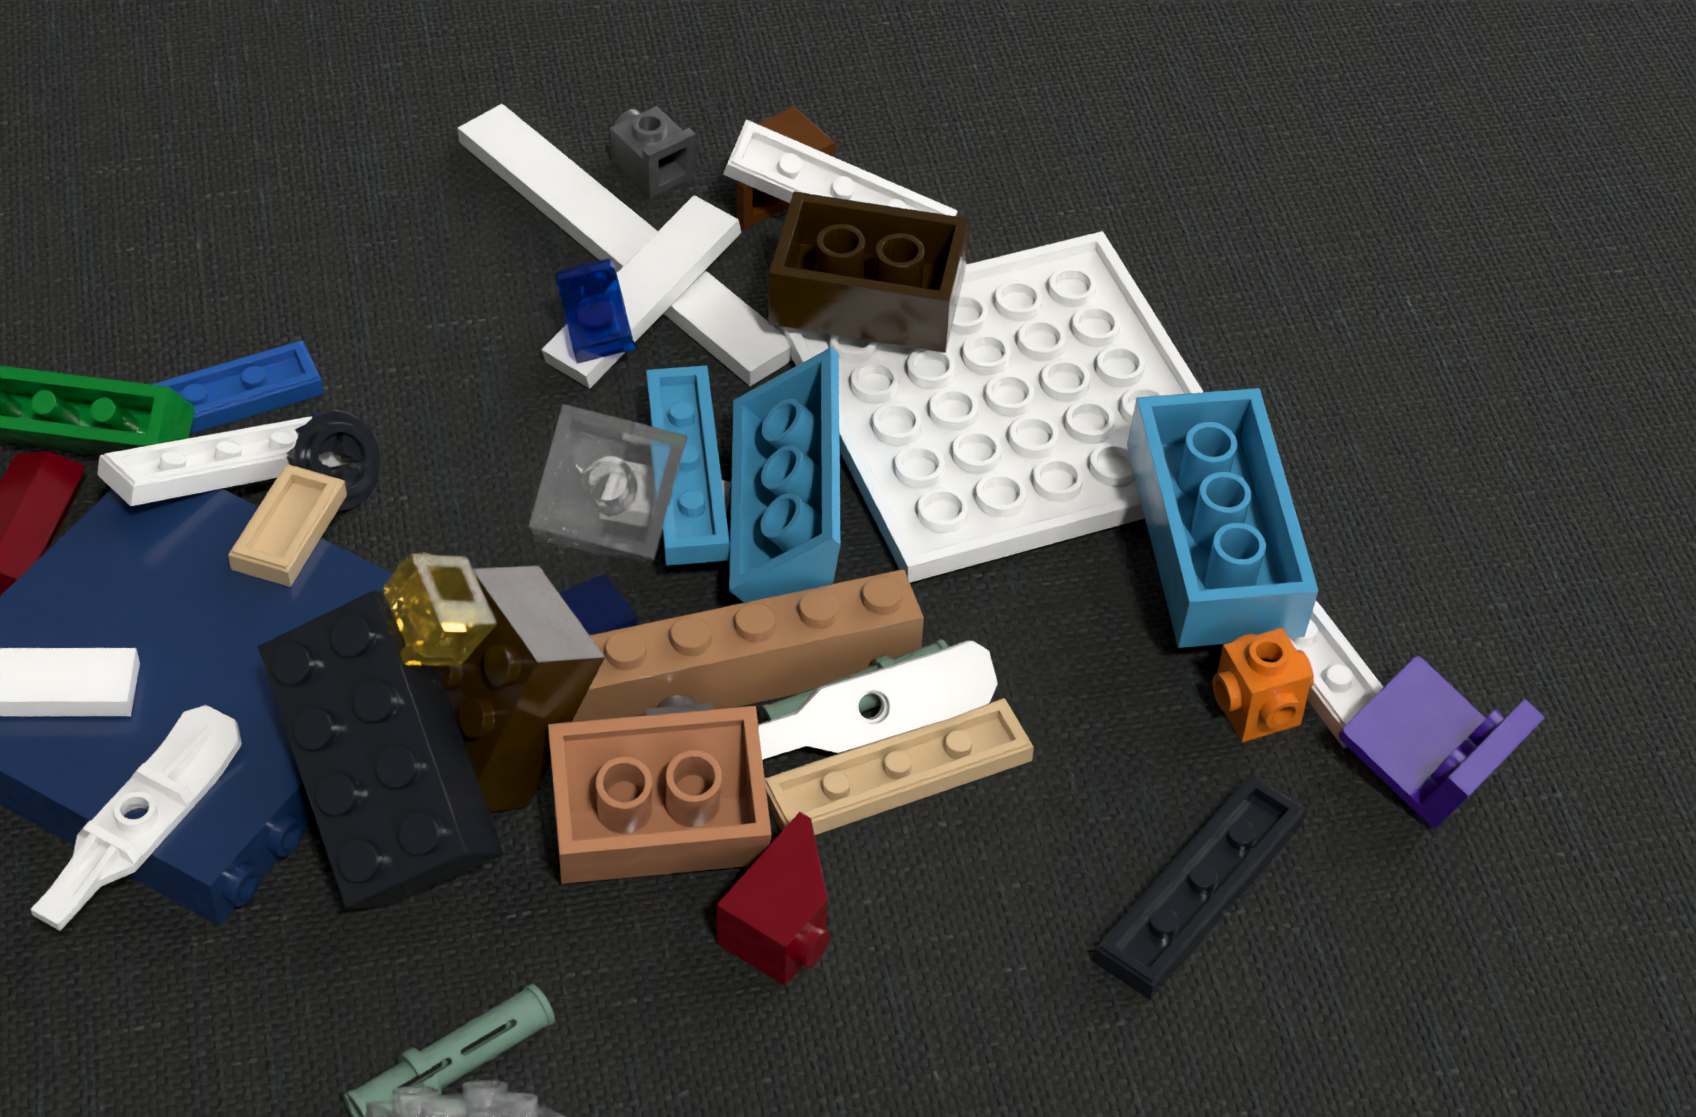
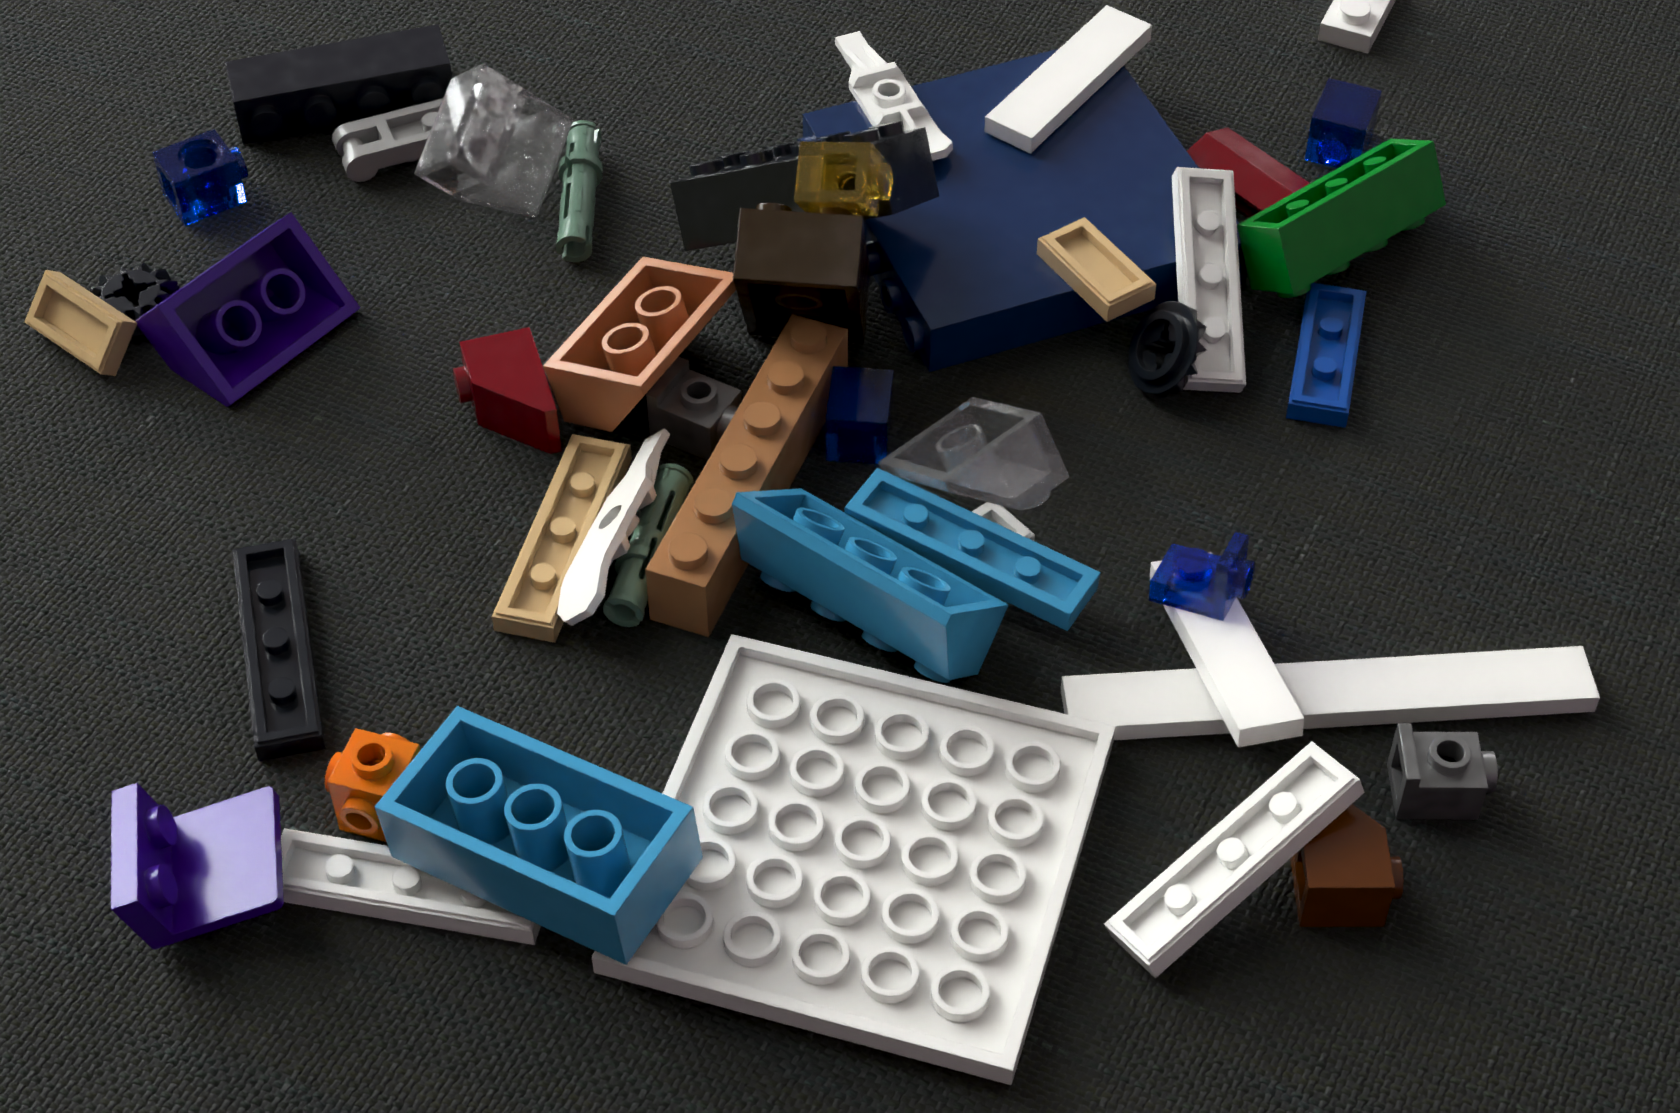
camera: 130 degrees right, 0 degrees up
dark brown brick [768,191,970,353] -> none

